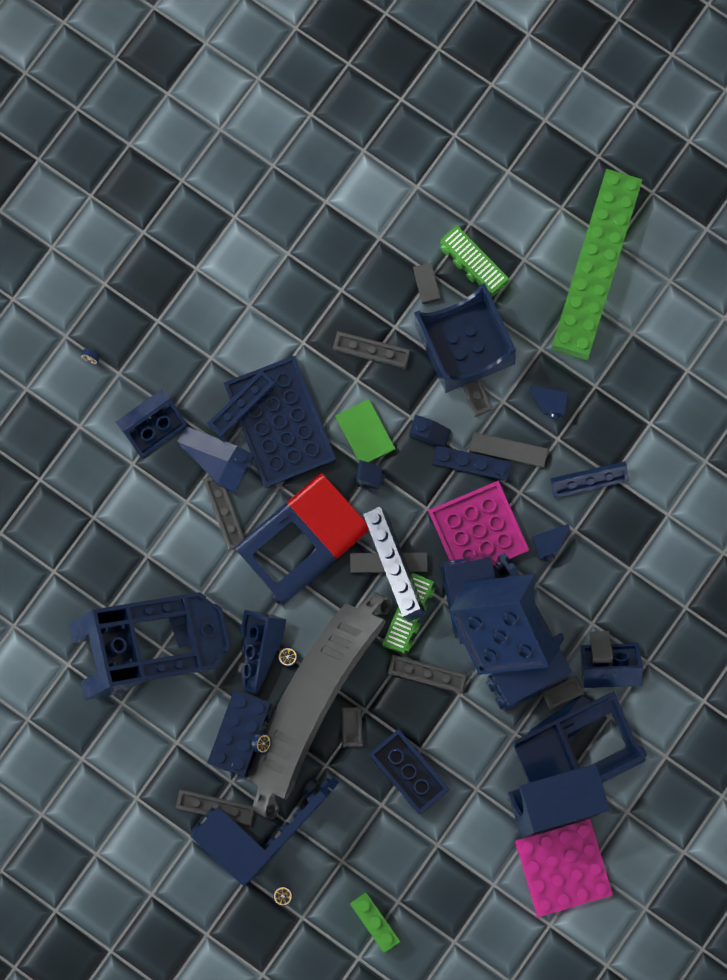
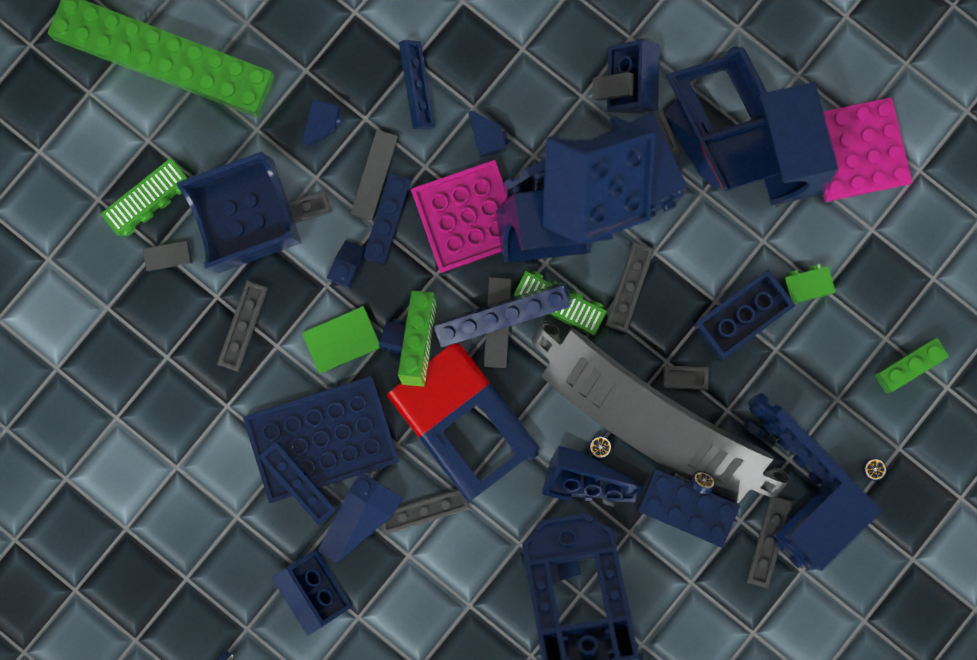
camera: 90 degrees left, 5 degrees up
none -> bright green brick [398,291,438,387]
none -> bright green brick [781,264,835,304]

